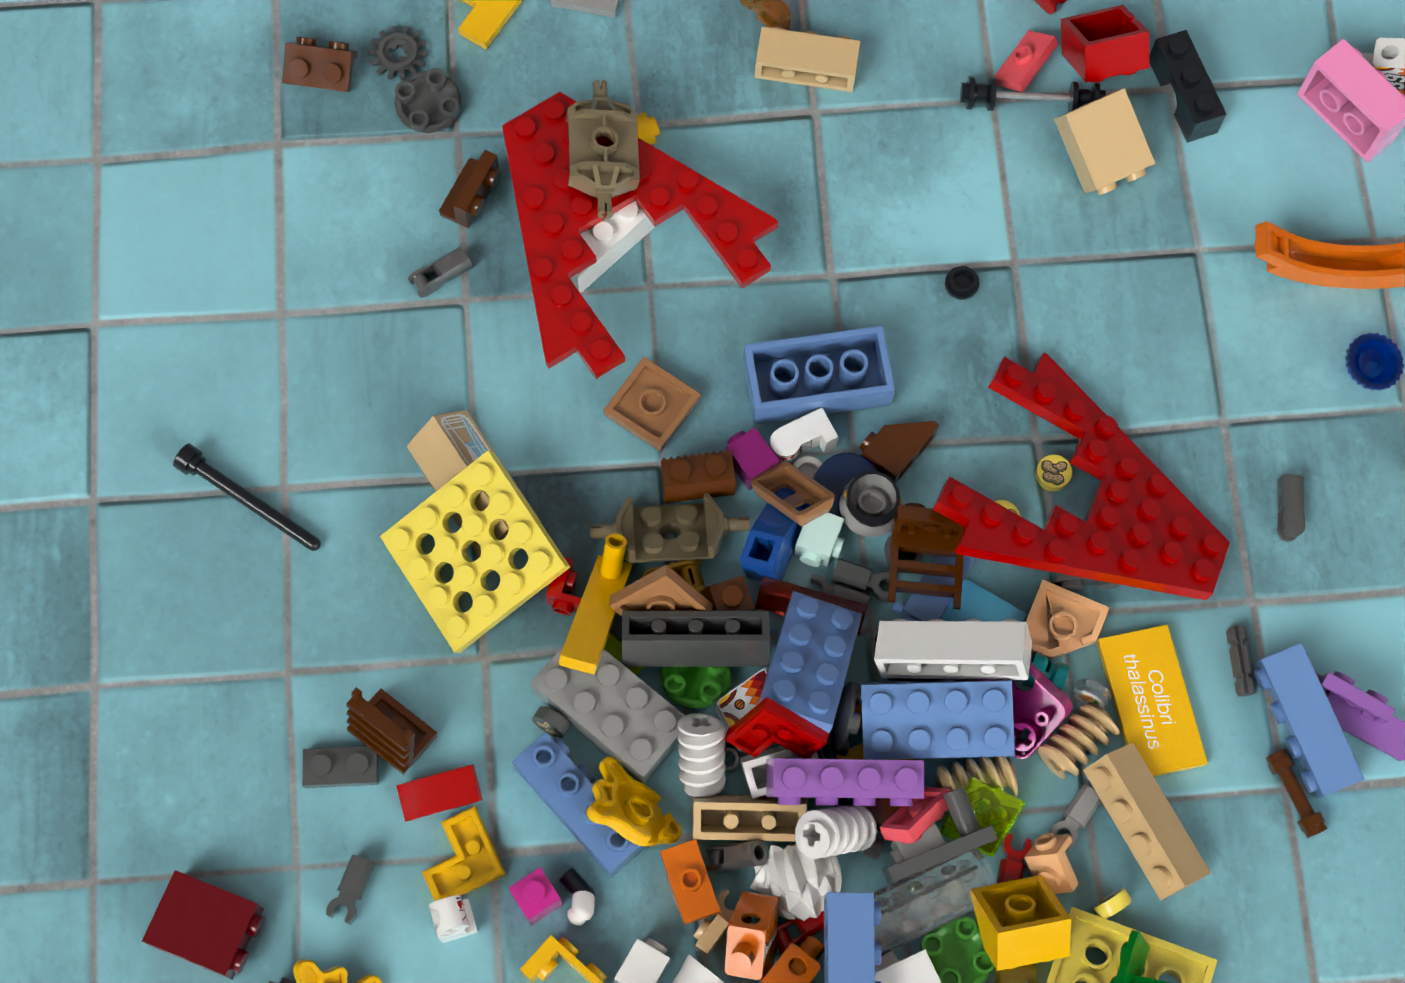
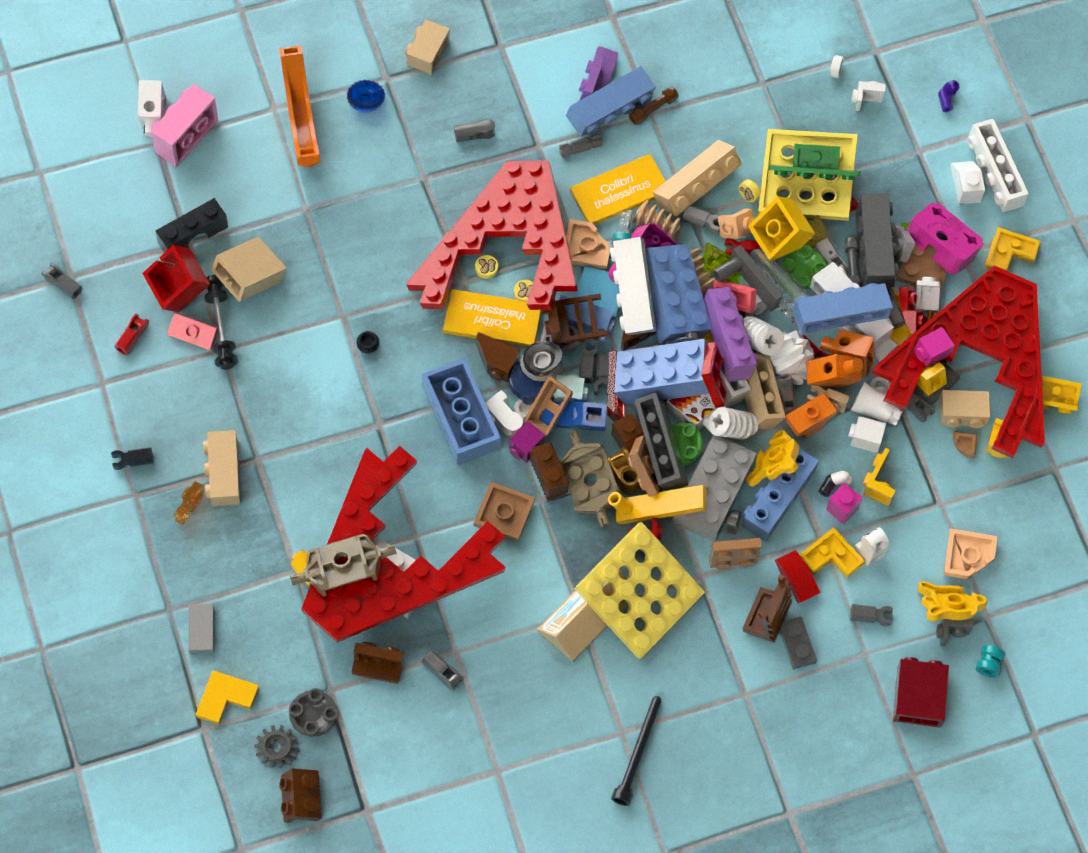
camera: 105 degrees left, 5 degrees down
none -> yellow tile [443,289,541,347]
none -> medium nougat plate [709,538,762,570]

